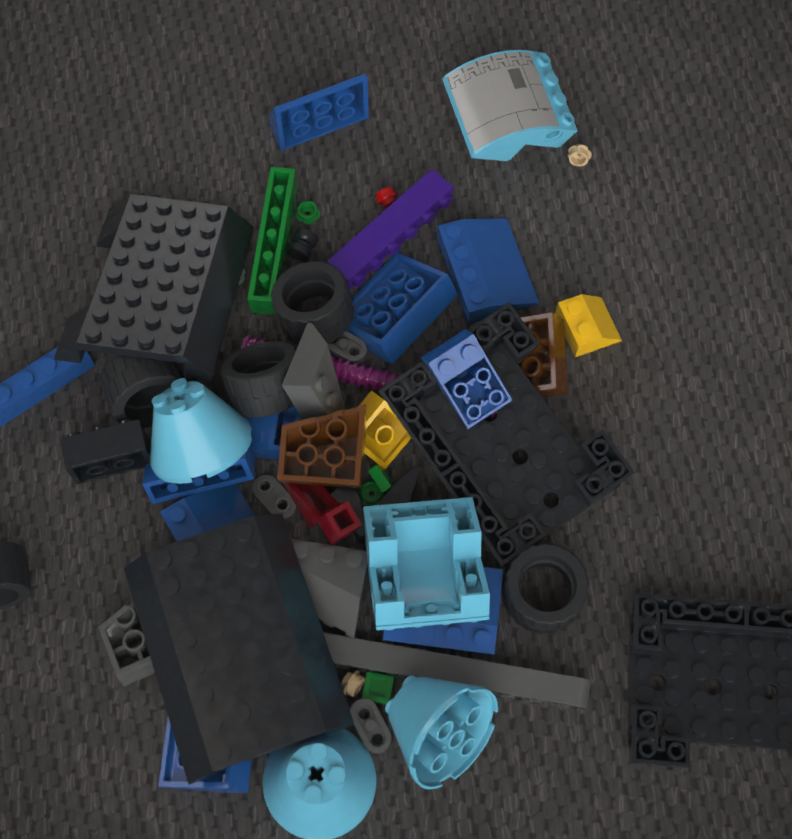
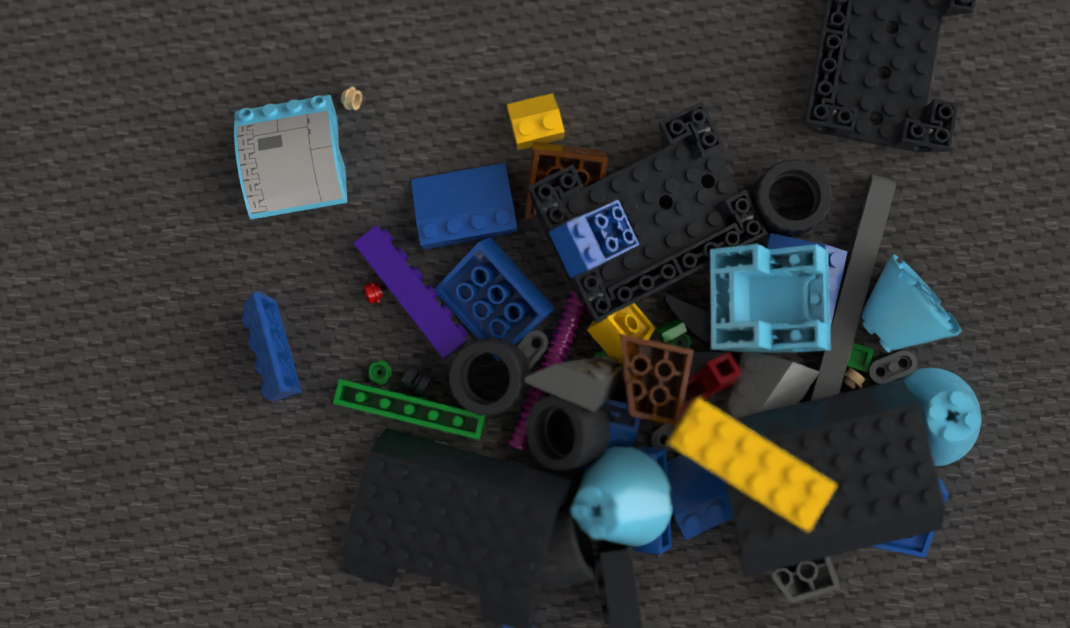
camera: 80 degrees left, 15 degrees up
none -> yellow brick [666,398,836,531]

